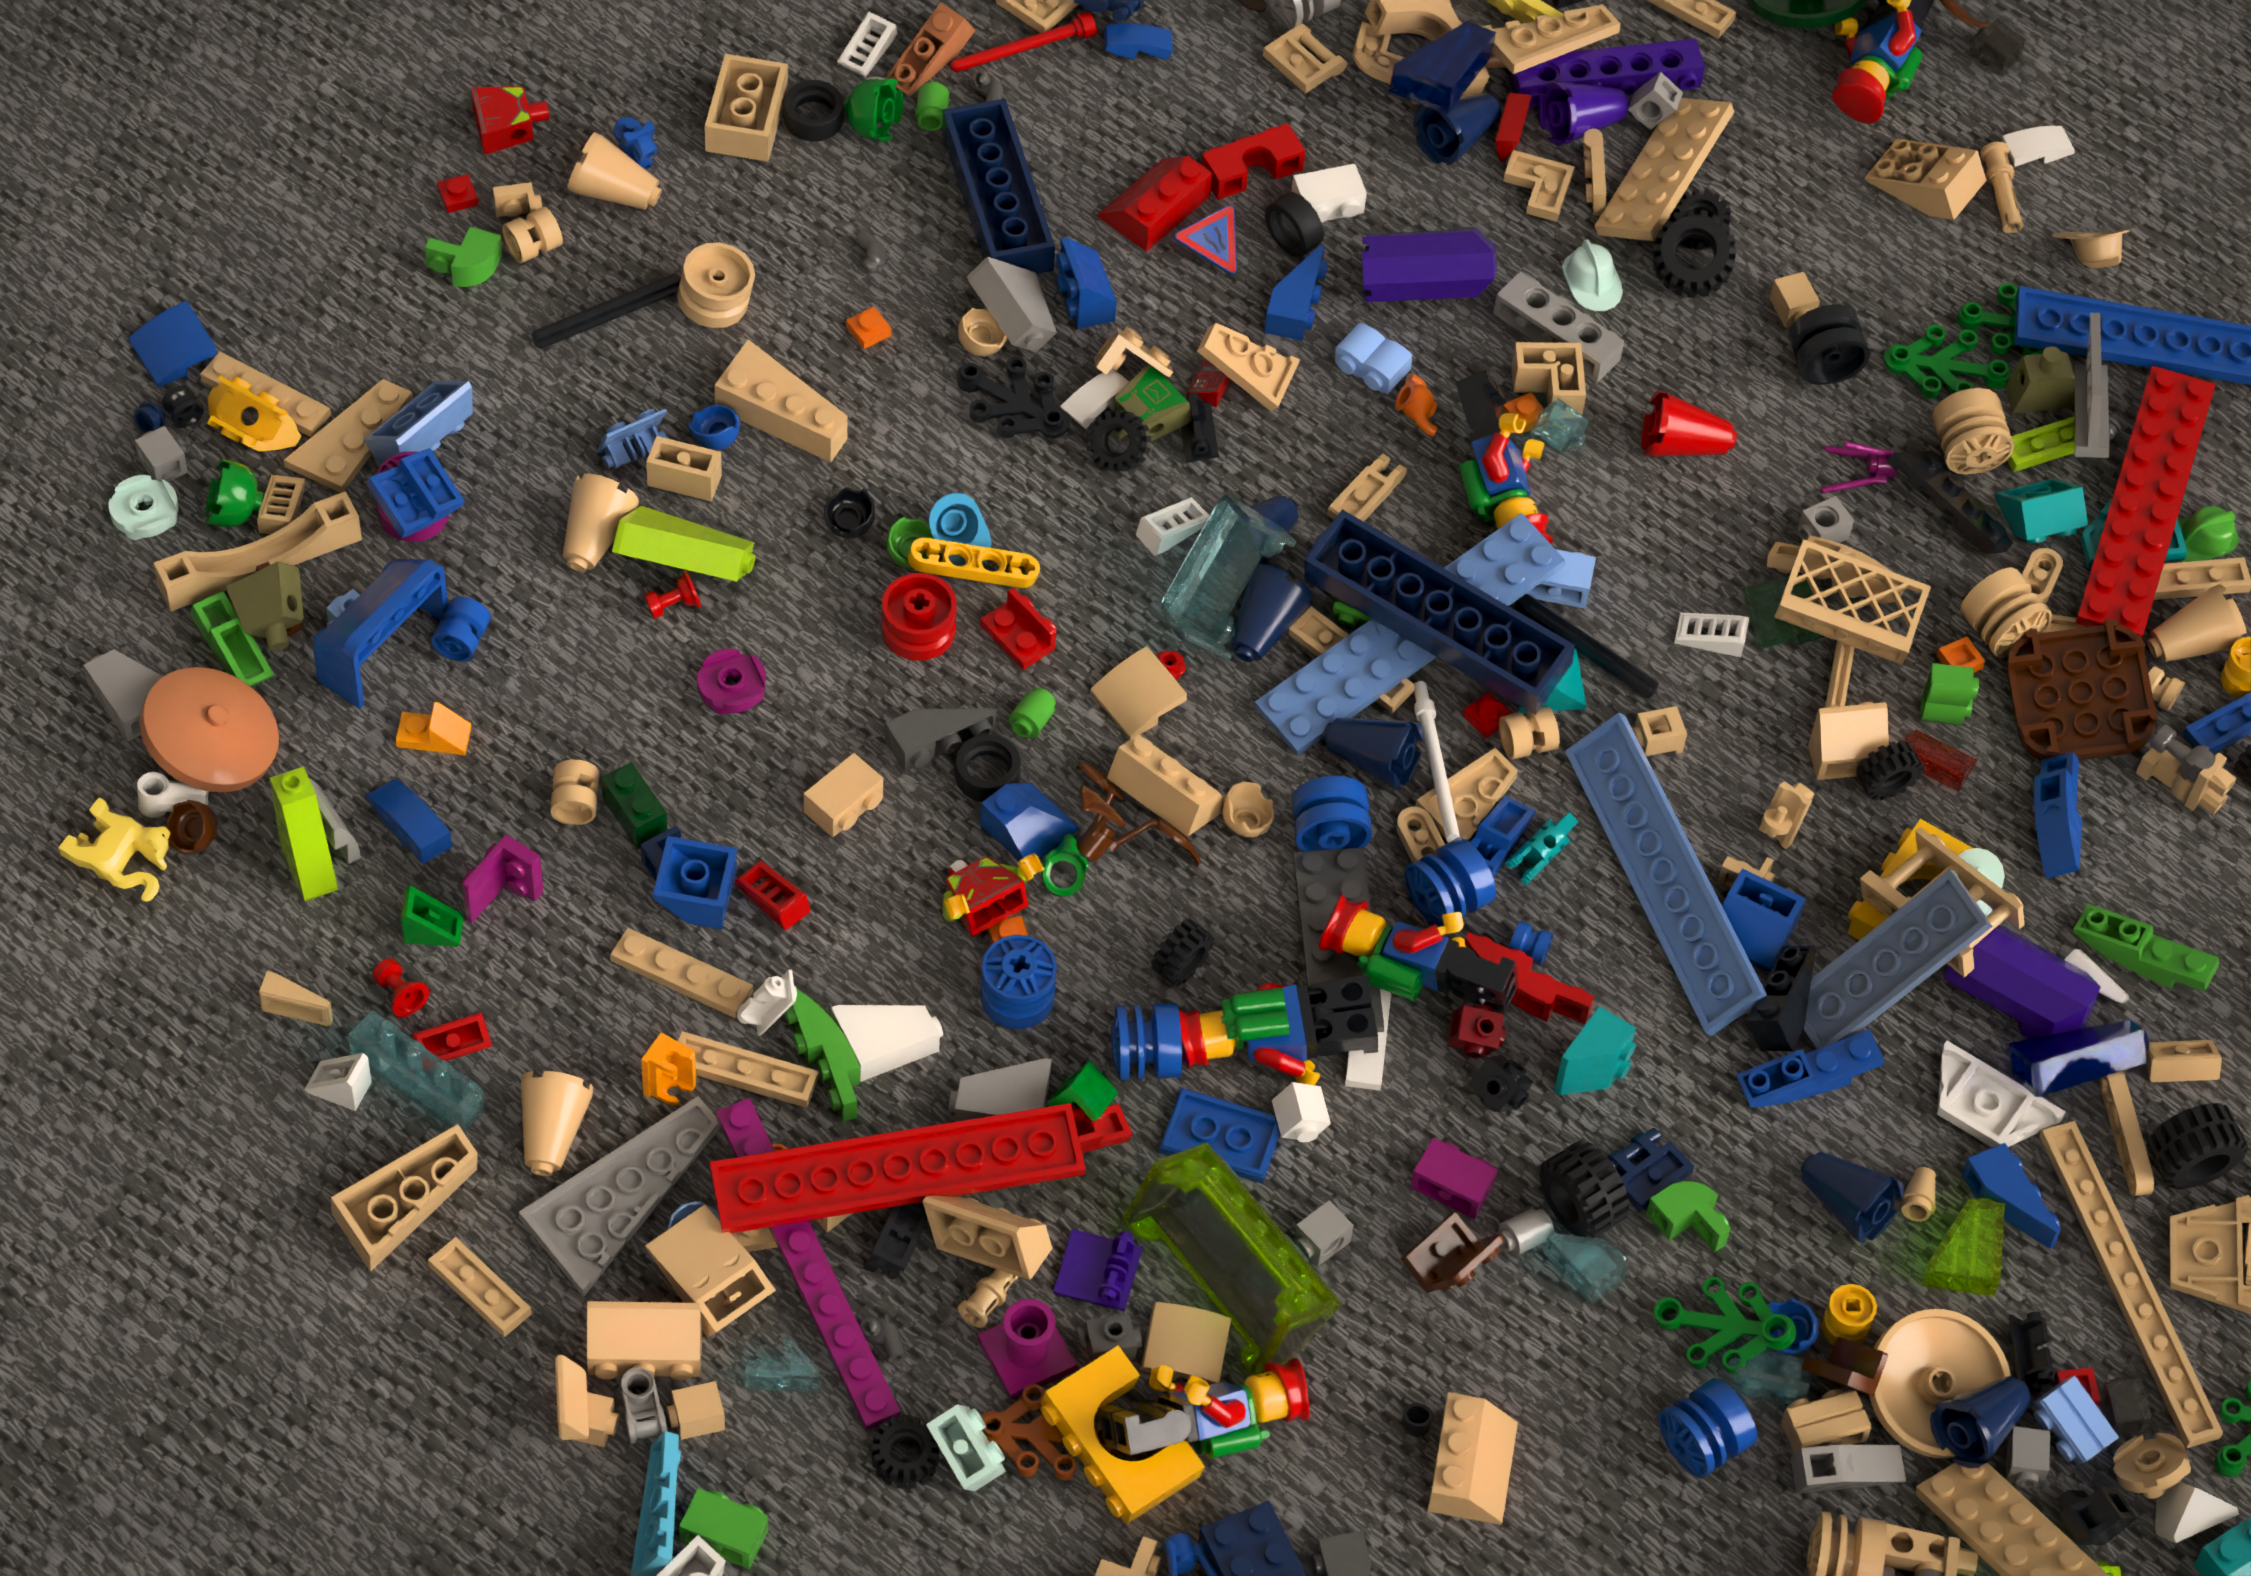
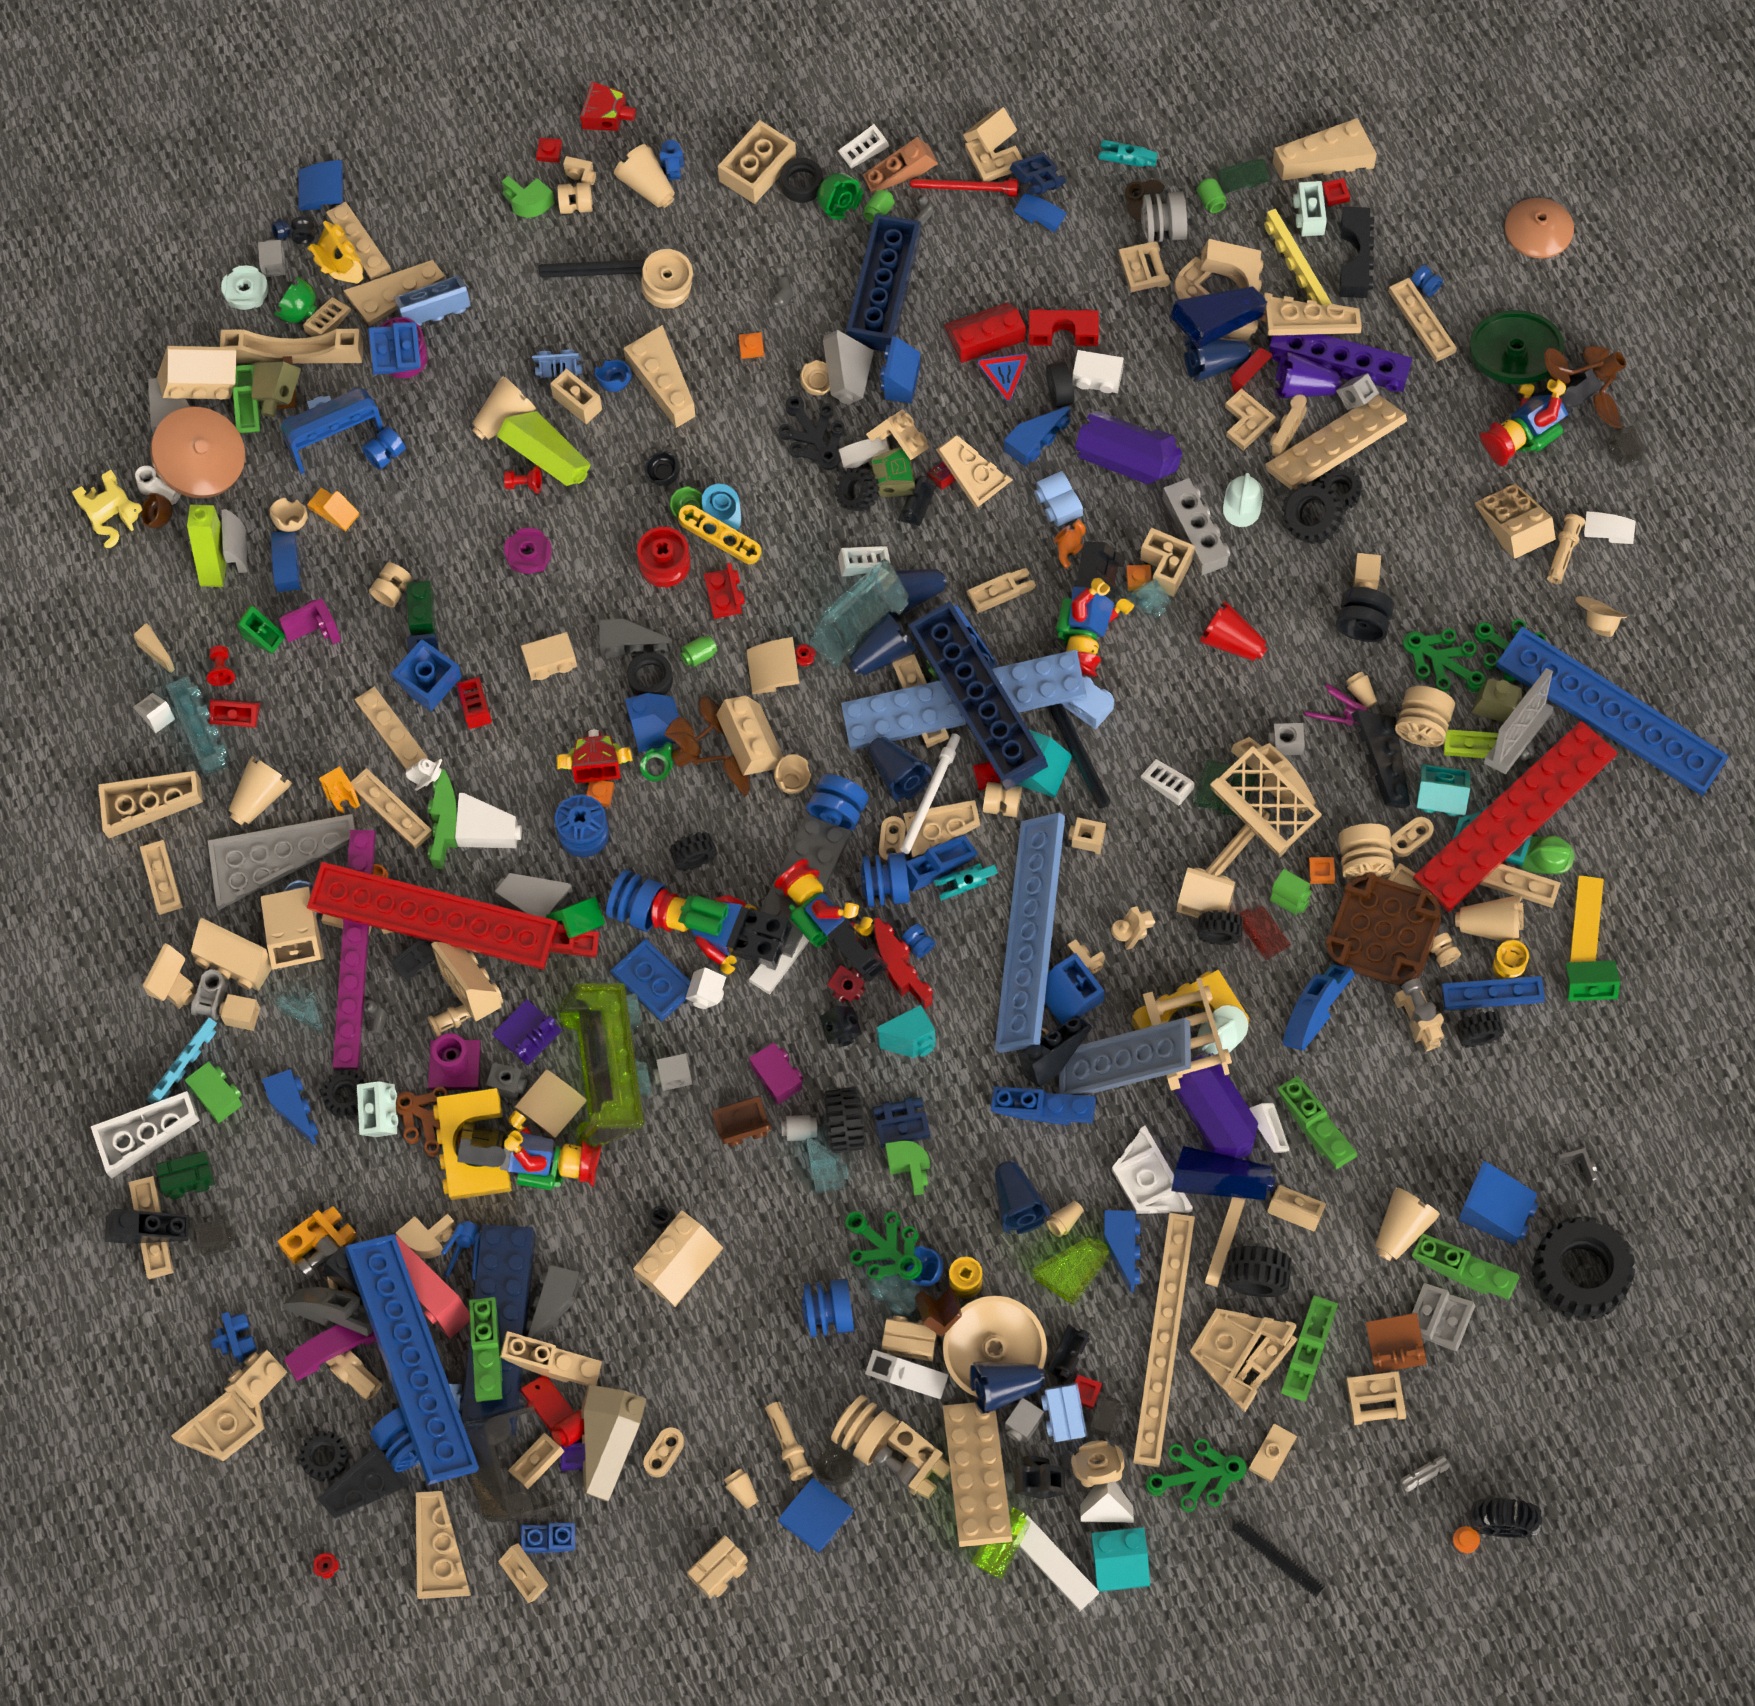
camera: 35 degrees right, 10 degrees up
none -> tan slope [157,346,236,400]
none -> blue slope [262,1069,319,1145]
none -> tan hair [269,498,308,532]
none -> tan cone [1346,672,1378,709]

